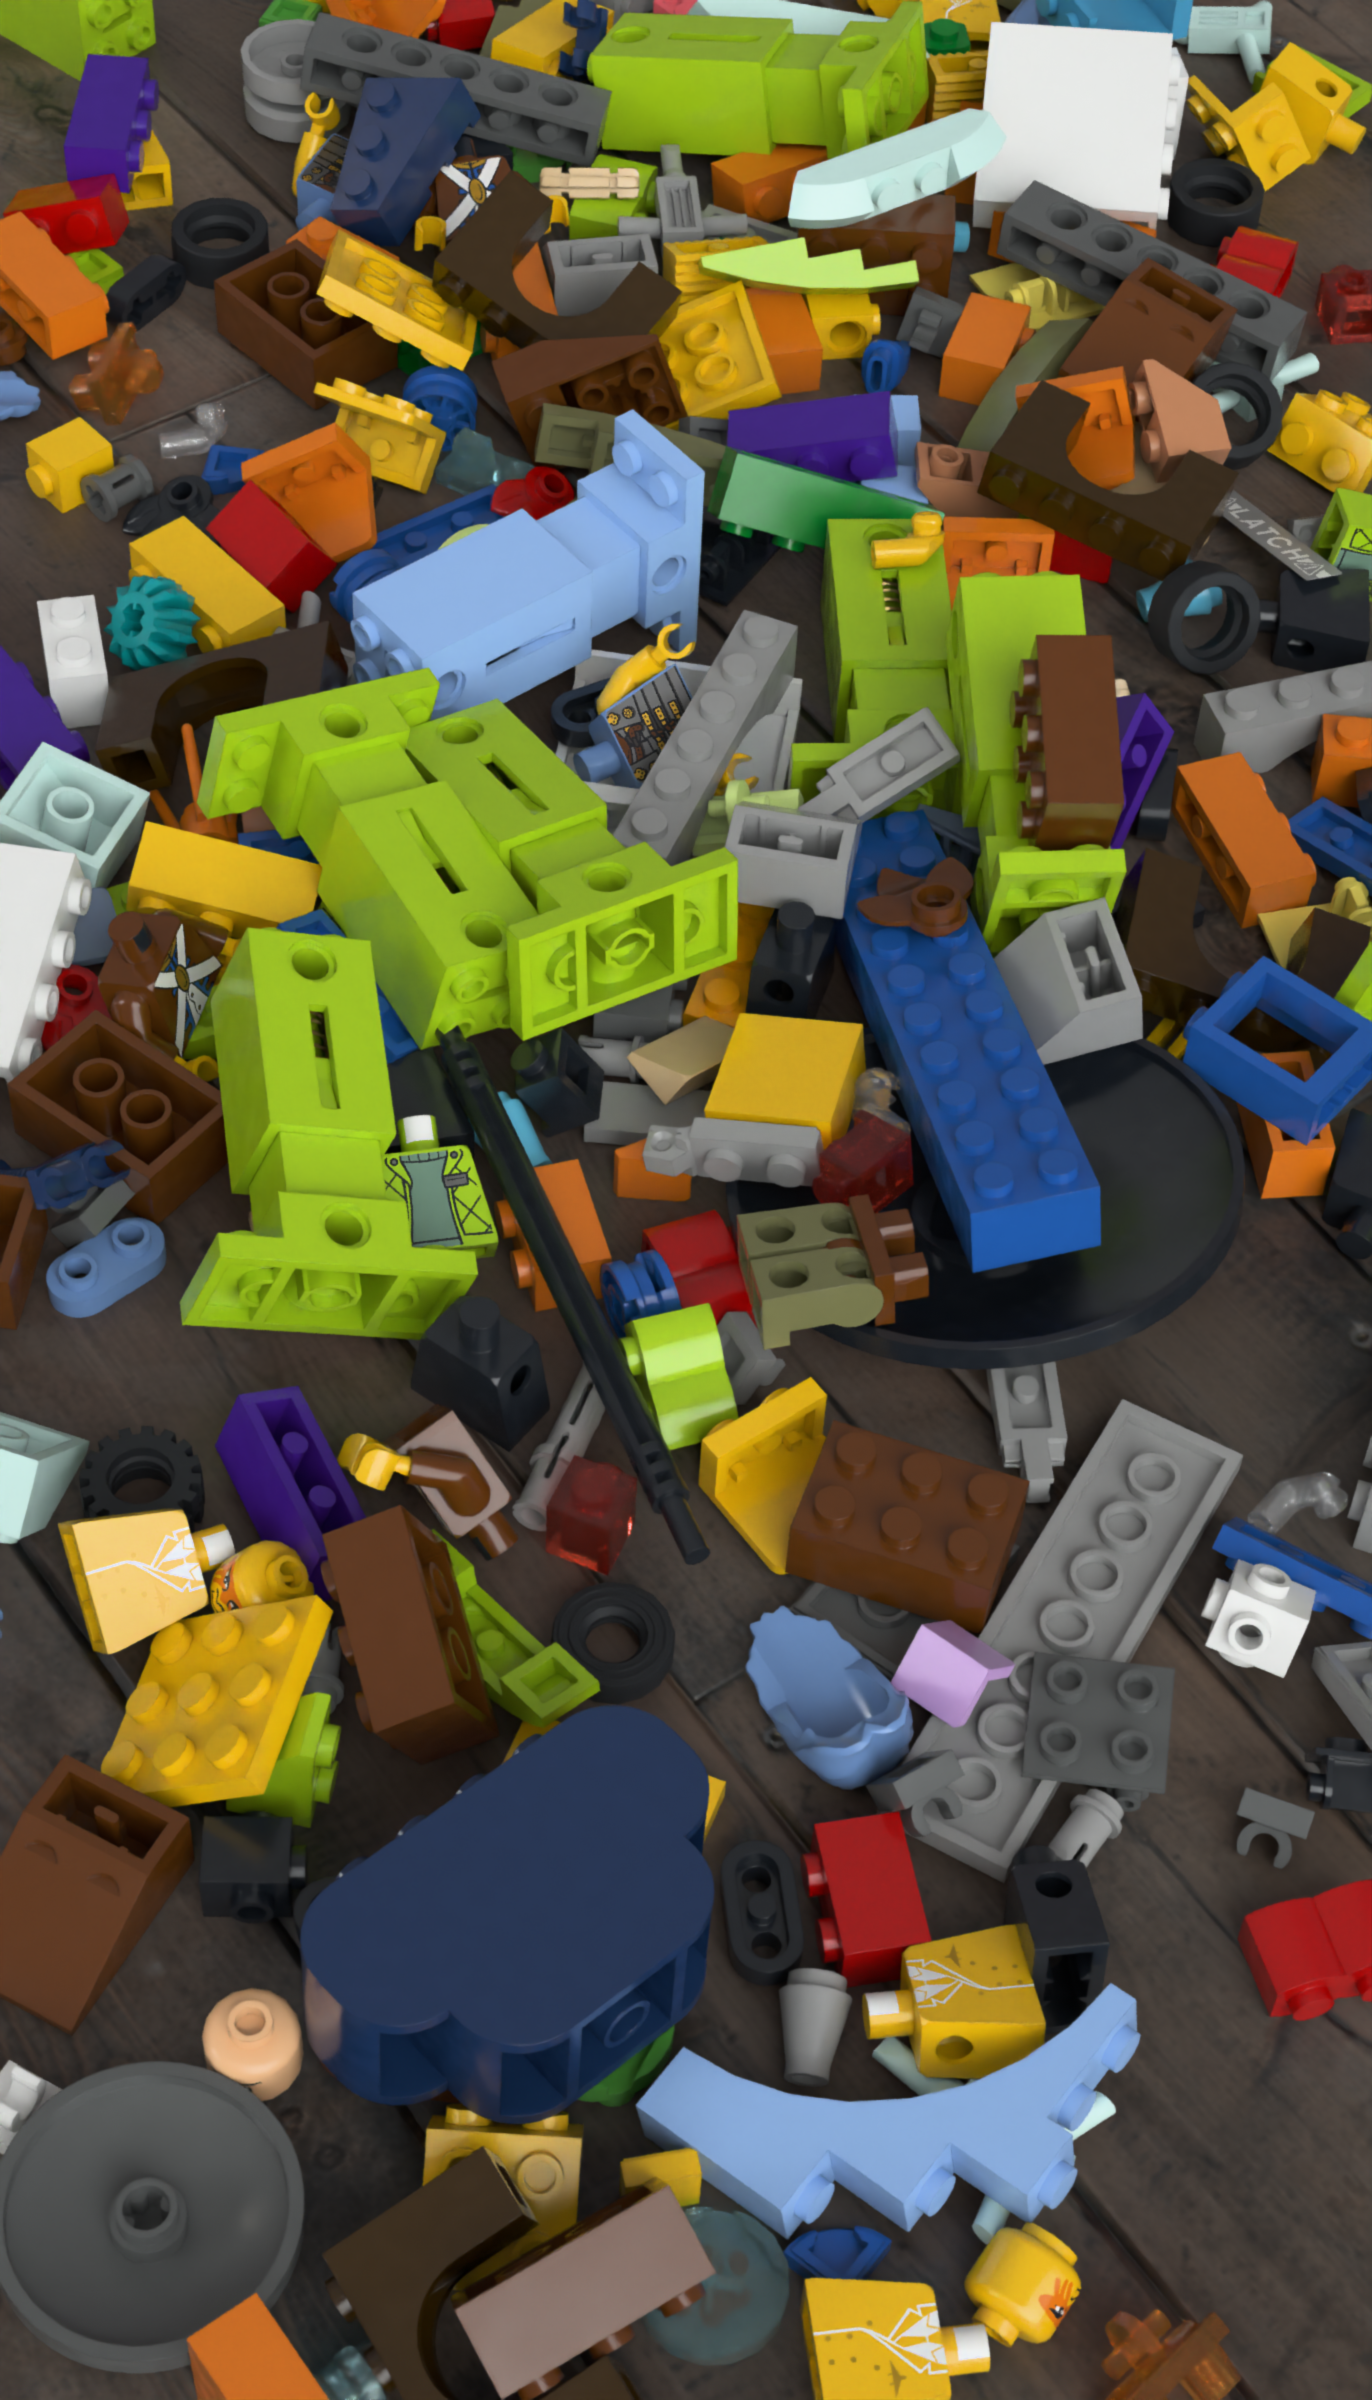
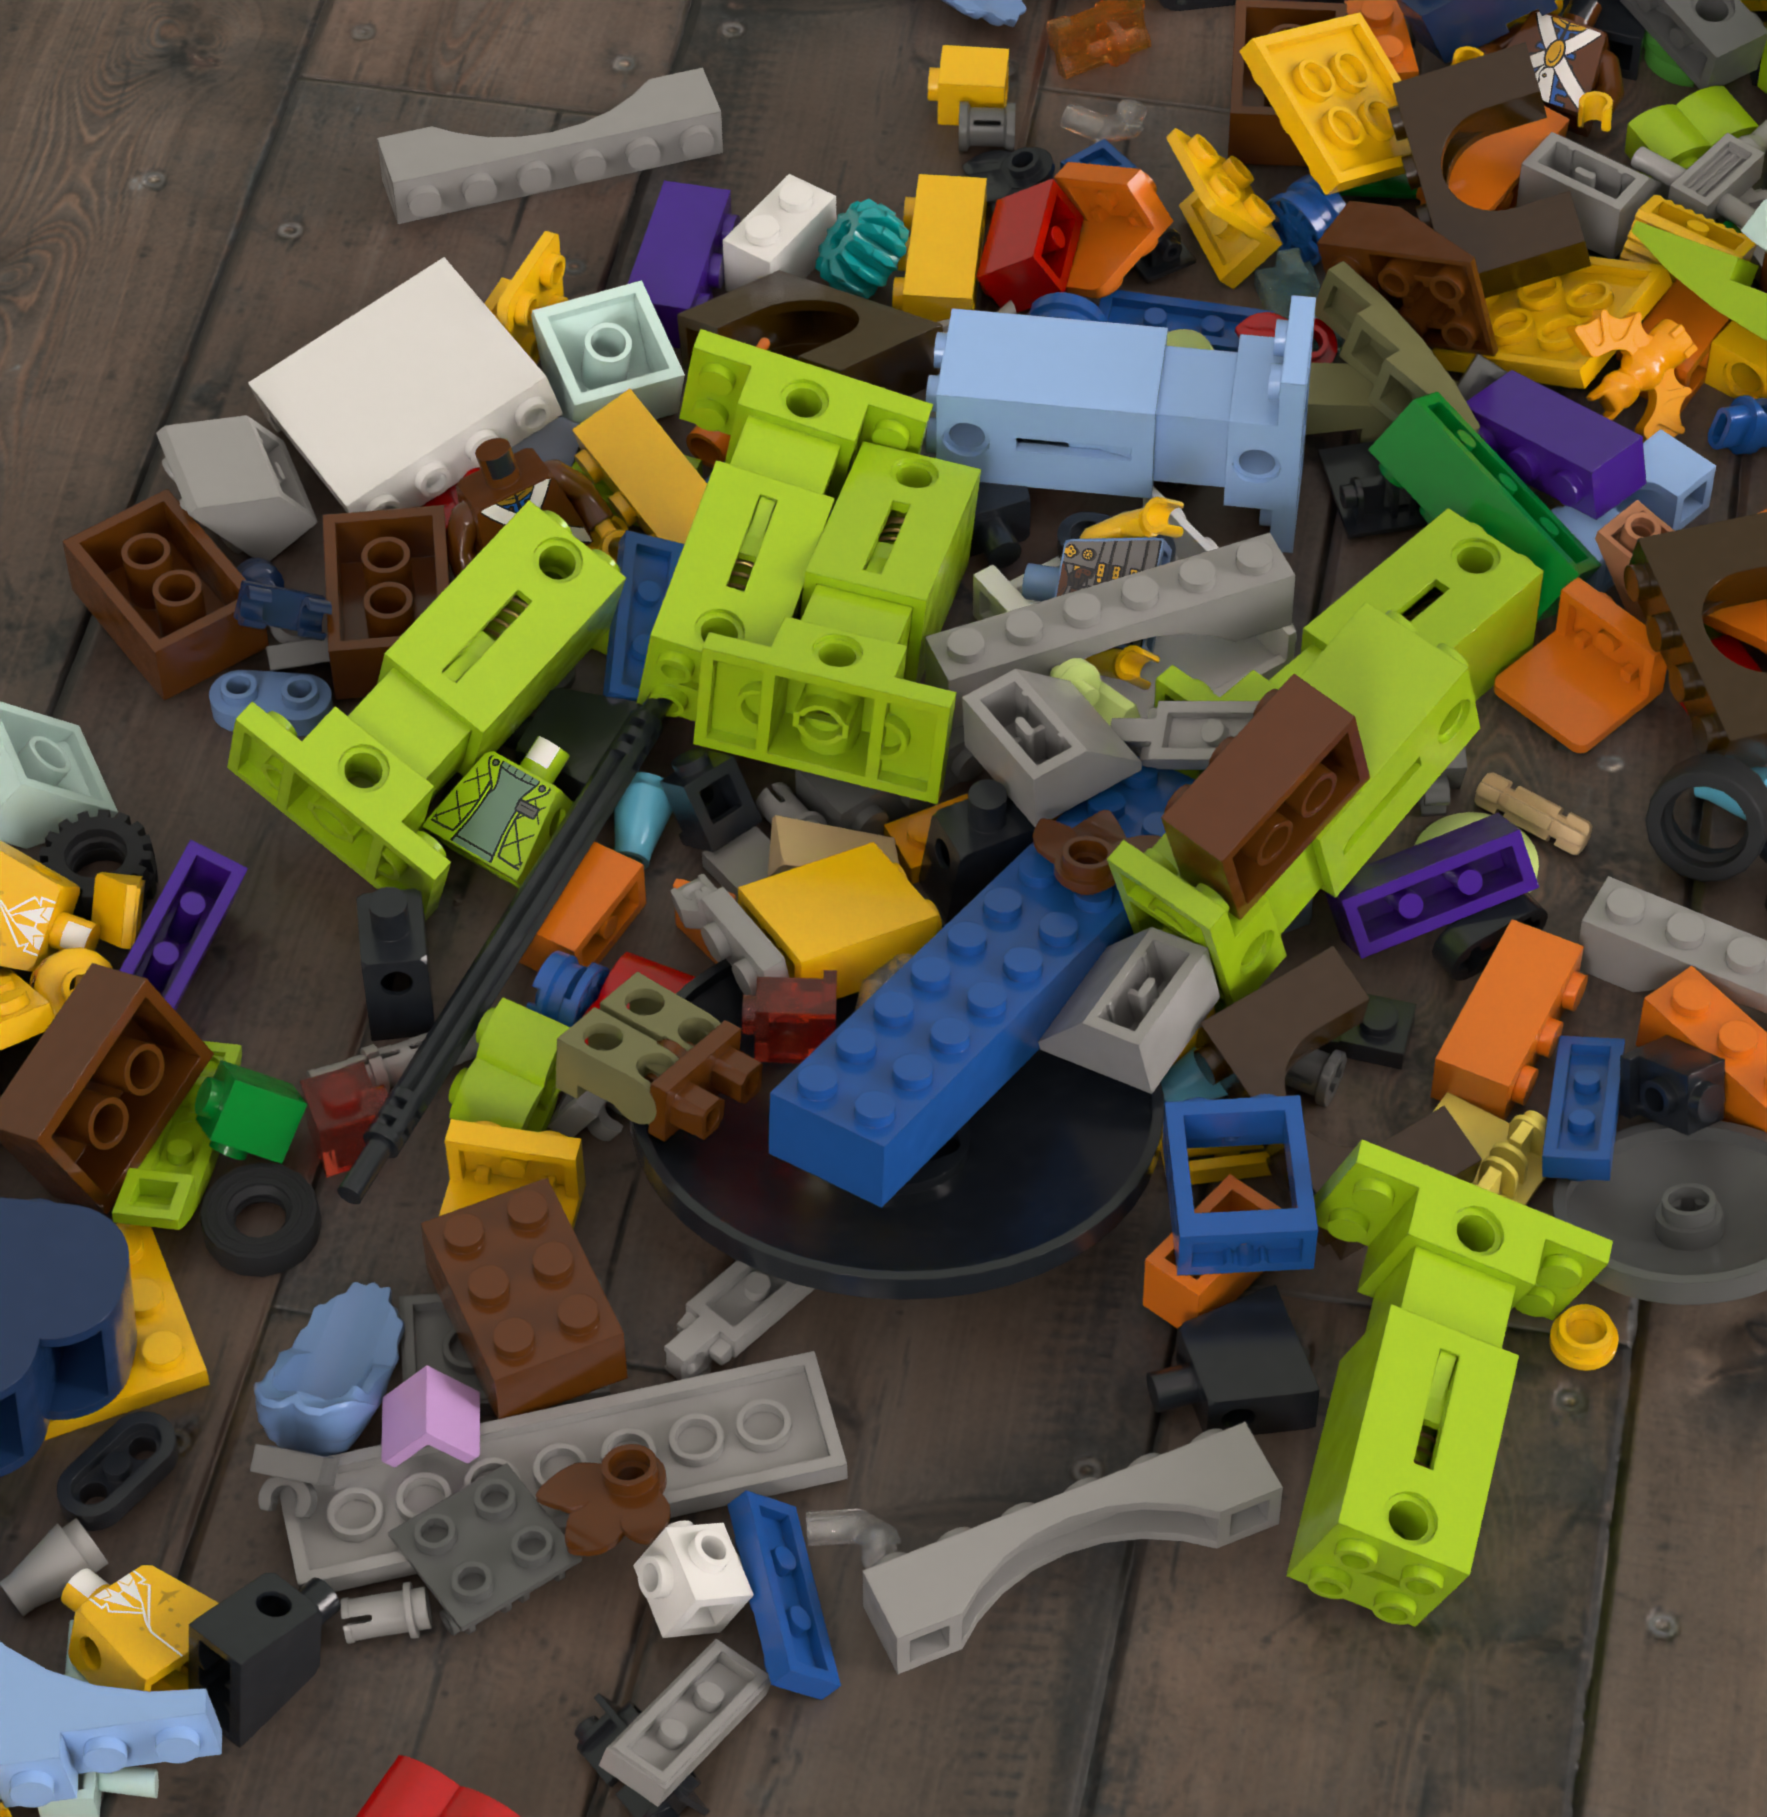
camera: 50 degrees right, 0 degrees up
reddish brown torso [337,1403,519,1561] -> none
tan axle [539,167,639,199] -> none
red brick [800,1811,932,1988] -> none
yellow arm [871,511,945,569] -> none
dark grey tile [1237,1787,1315,1869] -> none
none -> yellow slope [91,872,145,949]
none -> green brick [194,1060,307,1164]
none -> reddish brown plate [535,1444,671,1556]
none -> light orange animal [1566,309,1698,443]

